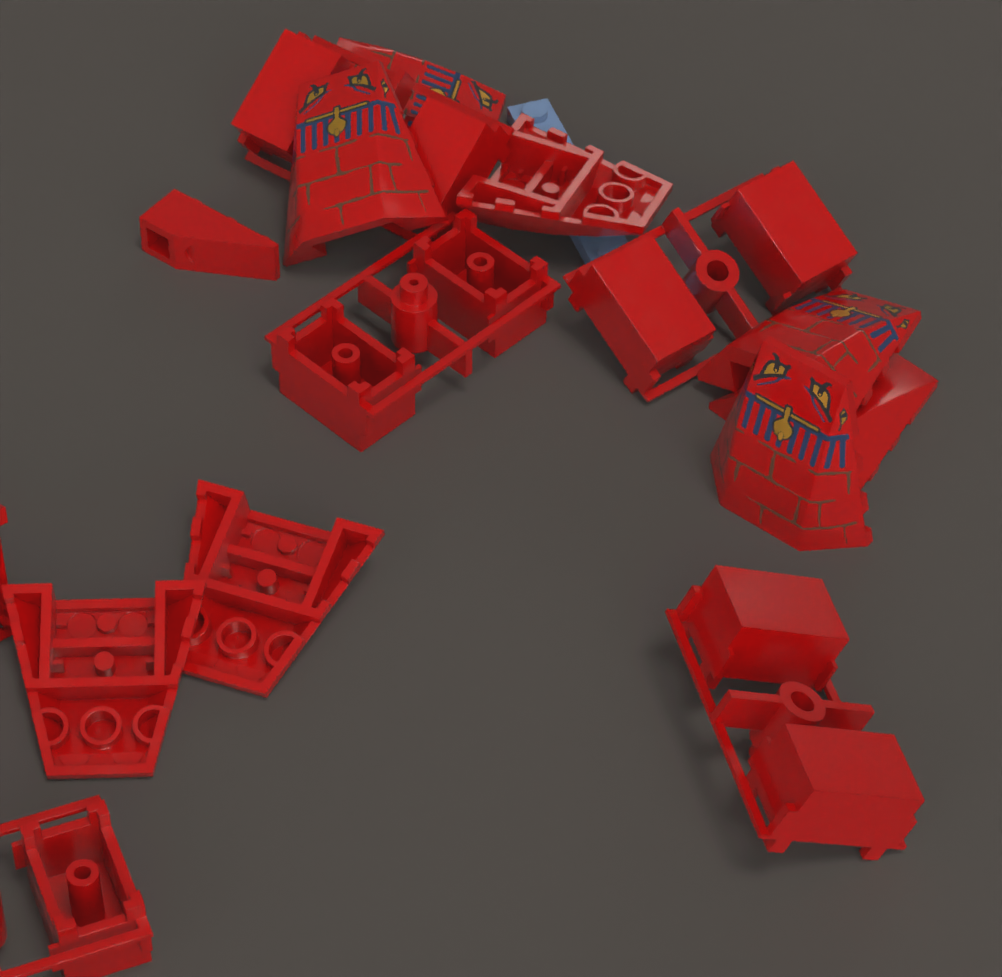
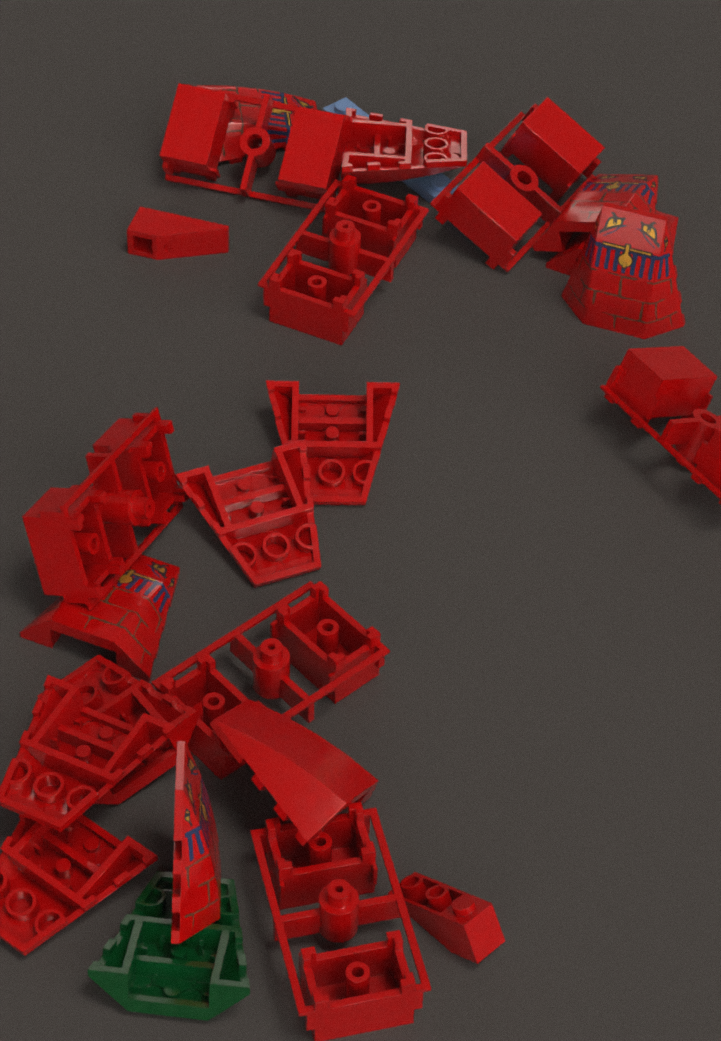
camera: 20 degrees left, 0 degrees up
red wedge [283,60,449,267] -> none

